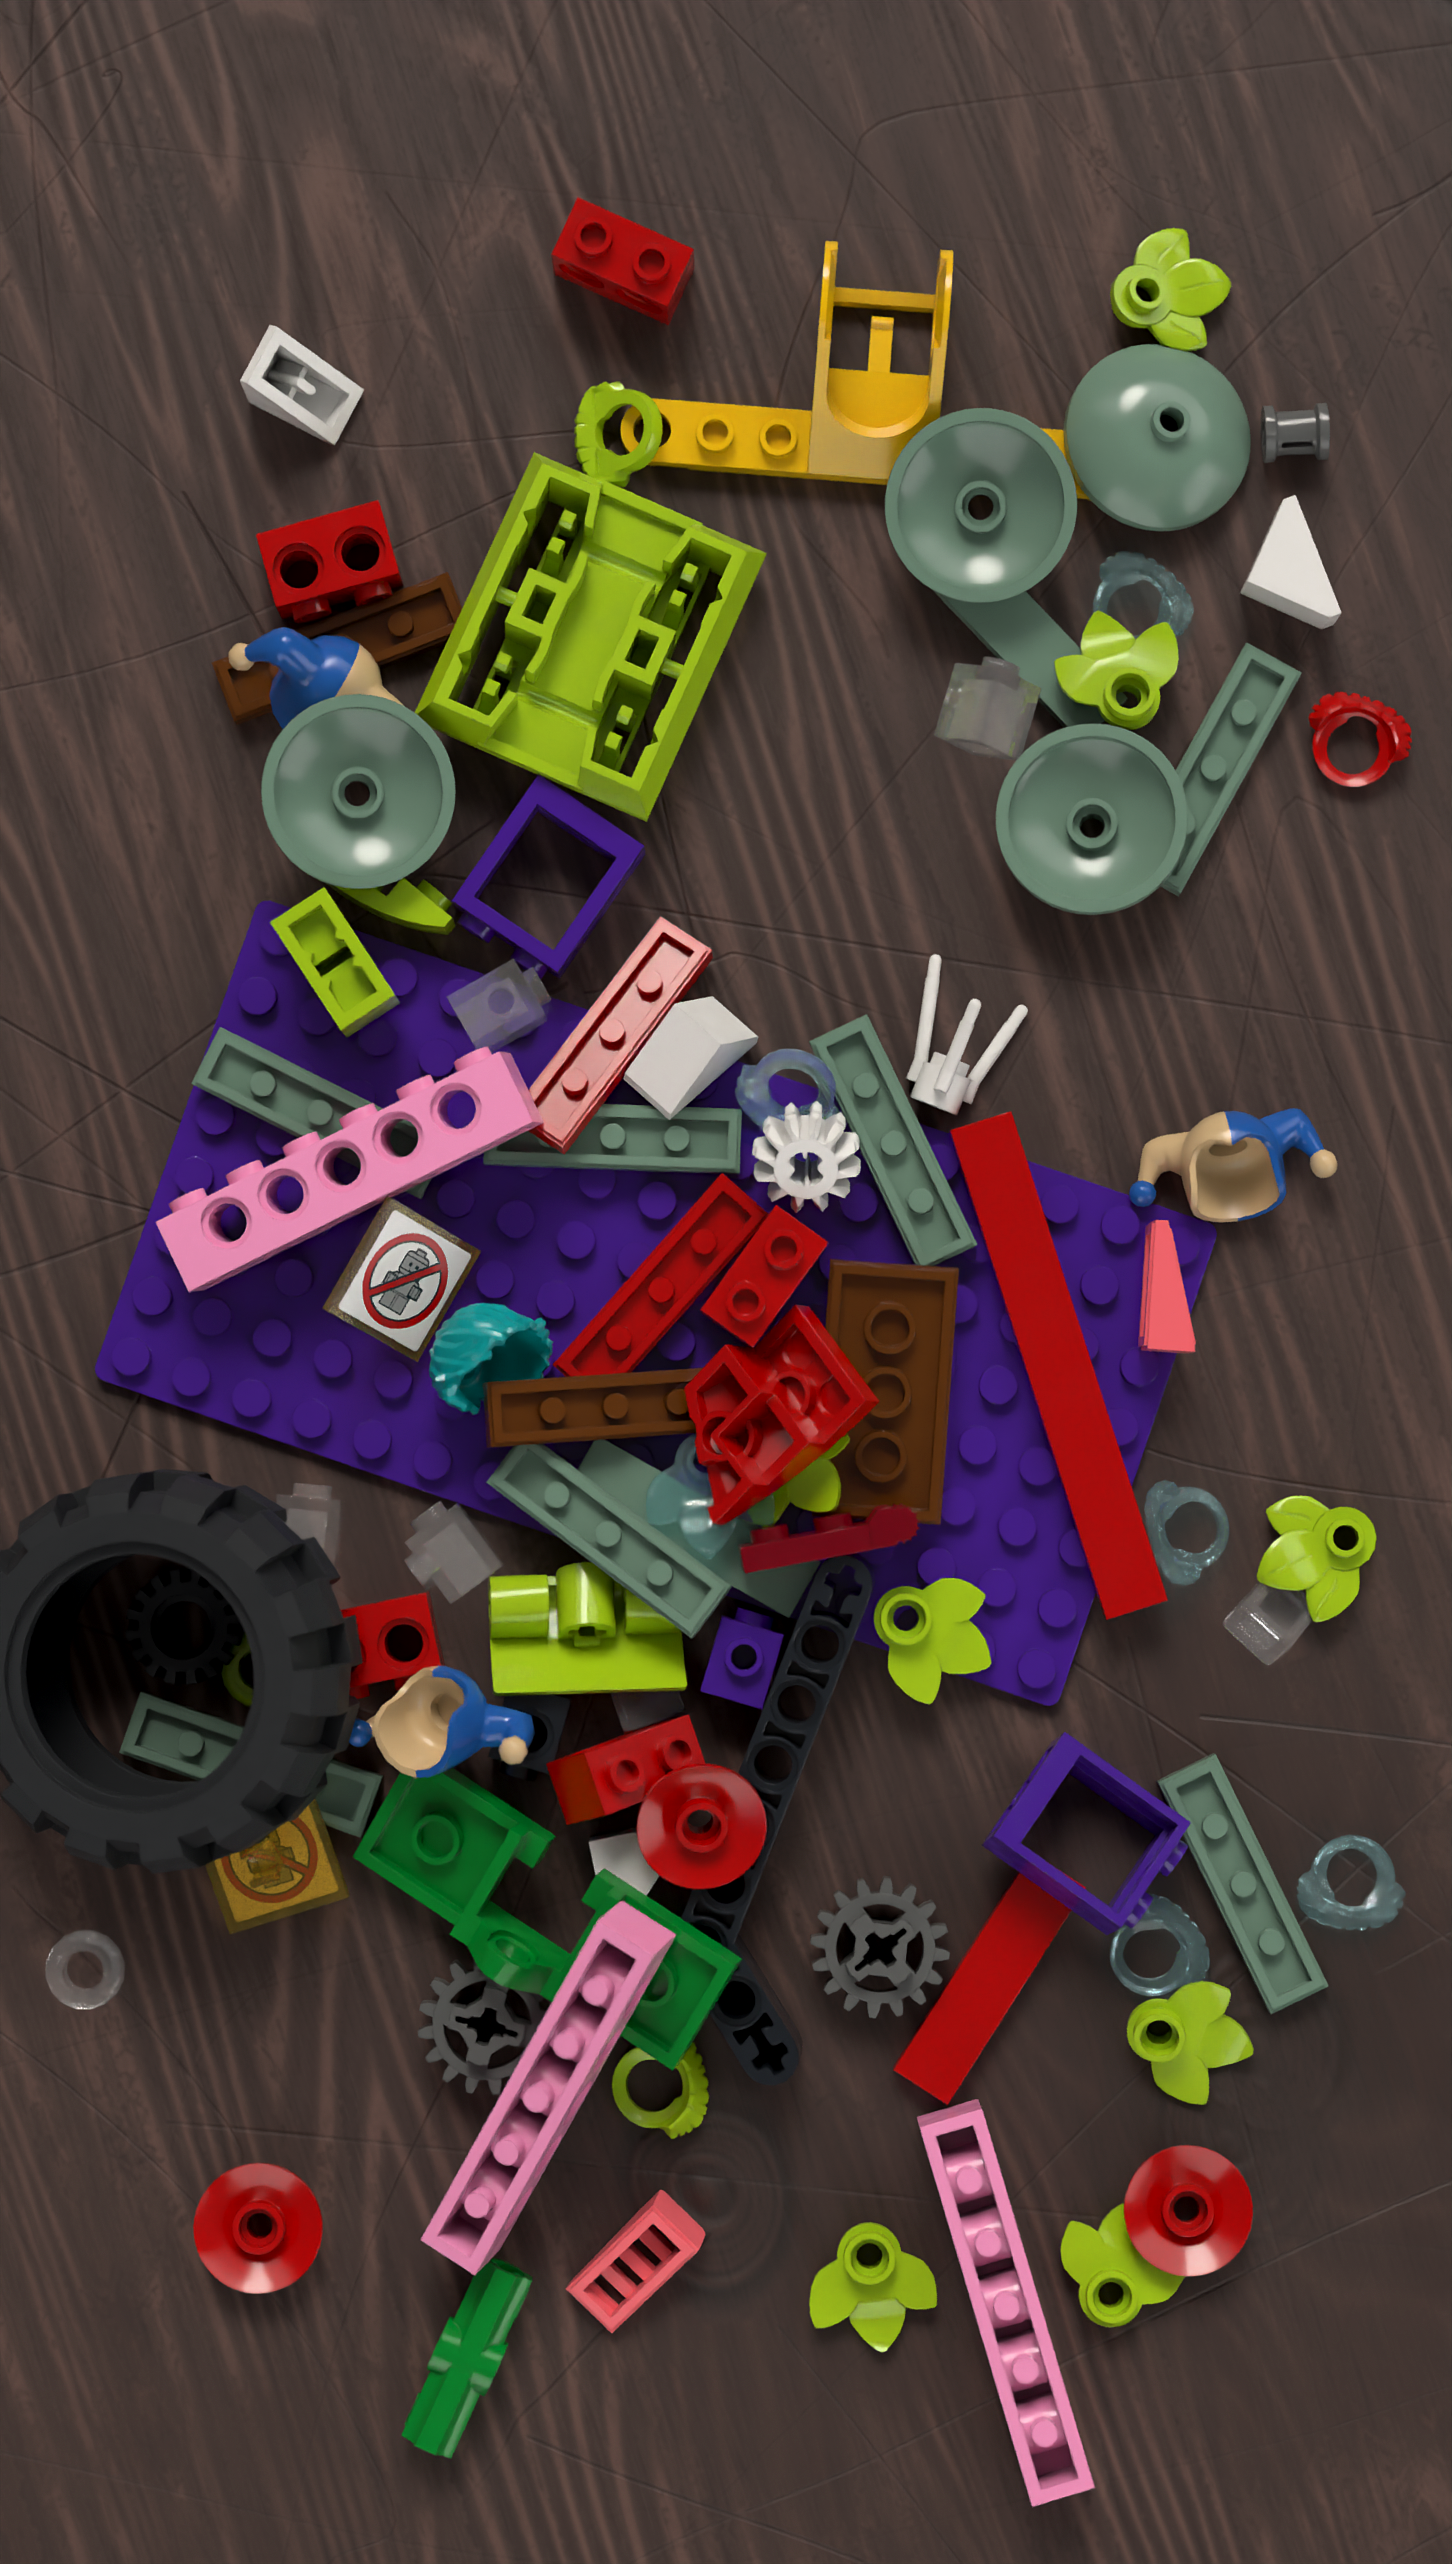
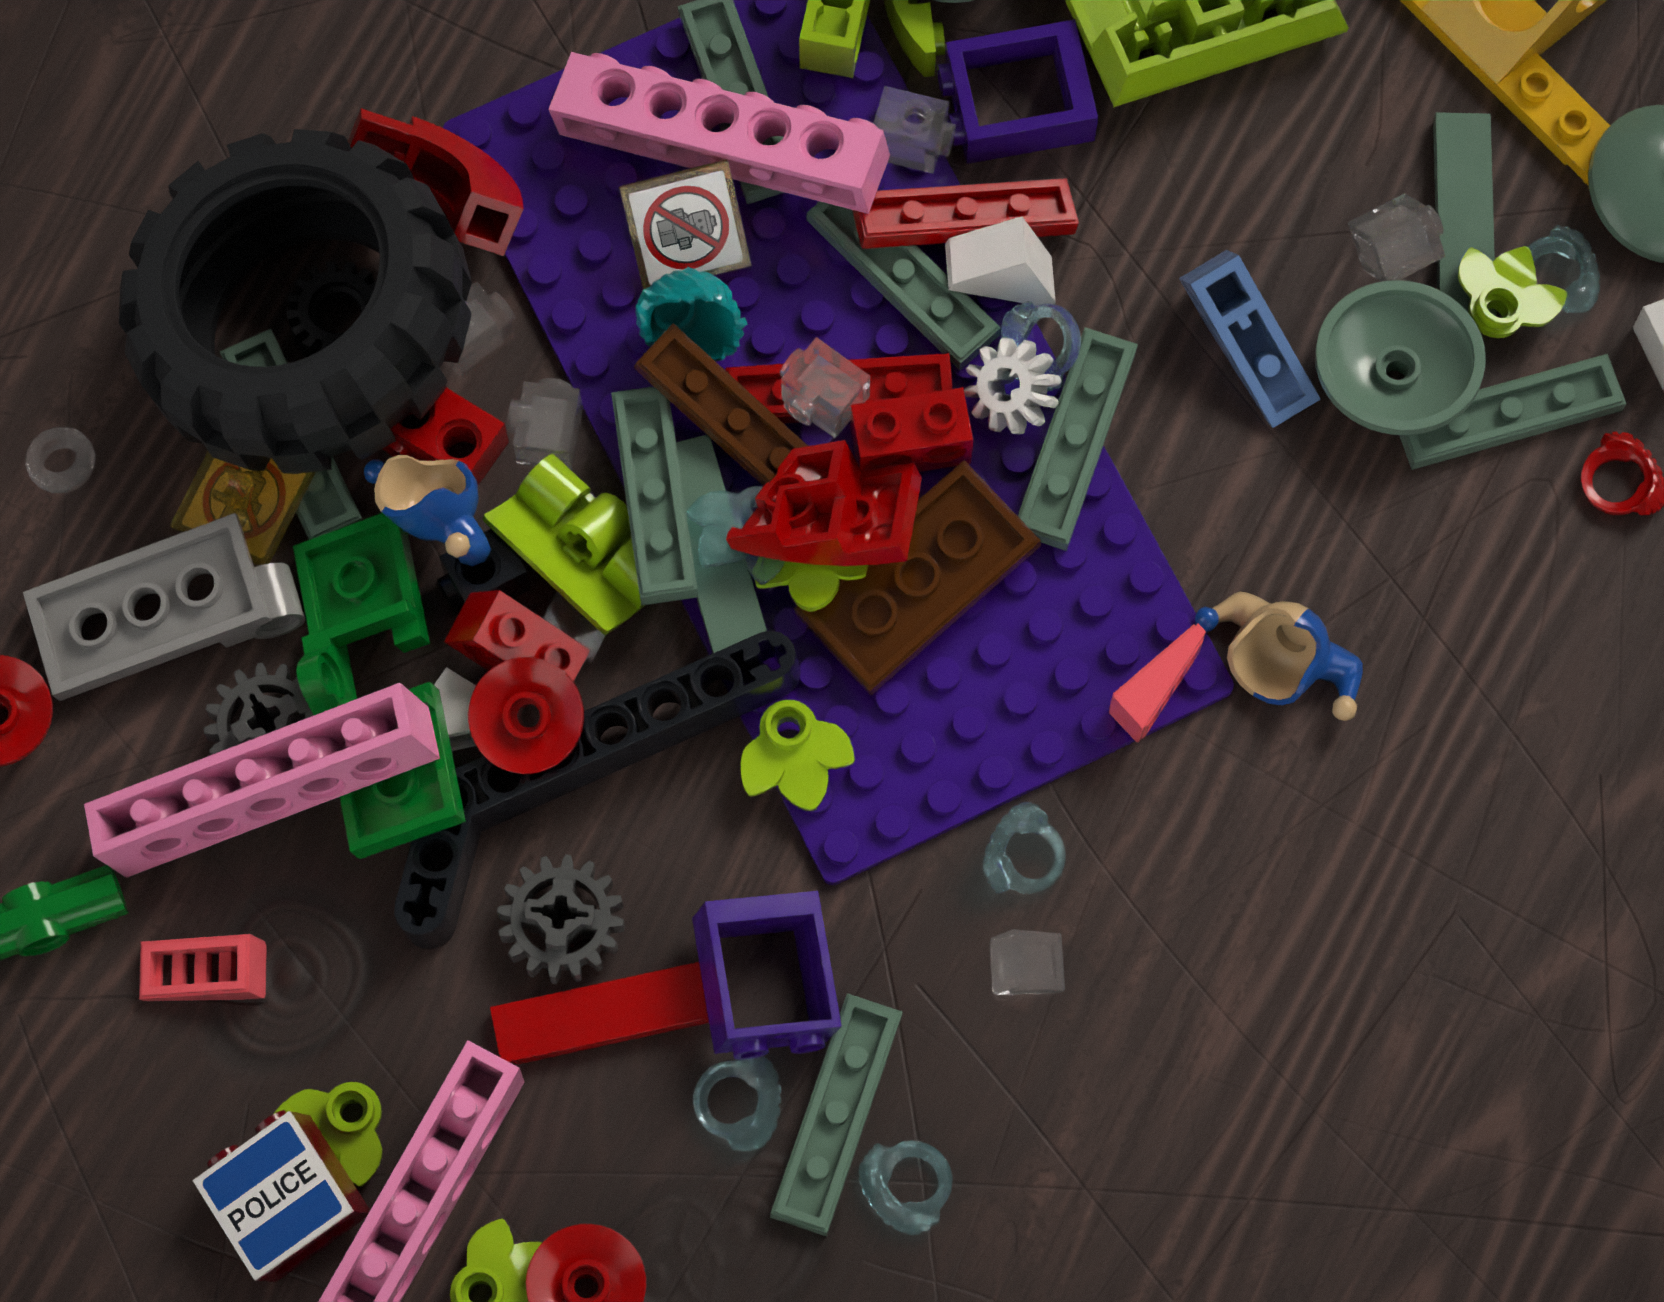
camera: 45 degrees right, 15 degrees down
lime piece [612,2042,709,2139] -> none
dark purple brick [700,1607,784,1709] -> none
dark red hinge [737,1503,920,1573] -> none
sand green dish [885,408,1077,603] -> none
white plant [906,954,1028,1115] -> none
red tile [949,1111,1168,1620] -> none
lime plate [1127,1981,1254,2105] -> none
lime plate [1256,1495,1377,1622] -> none
none -> light grey hinge [23,513,306,701]
none -> piece [192,1110,370,1282]
none -> red arch [348,108,524,256]
none -> clear brick [780,337,871,438]
none -> medium blue slope [1179,250,1321,428]

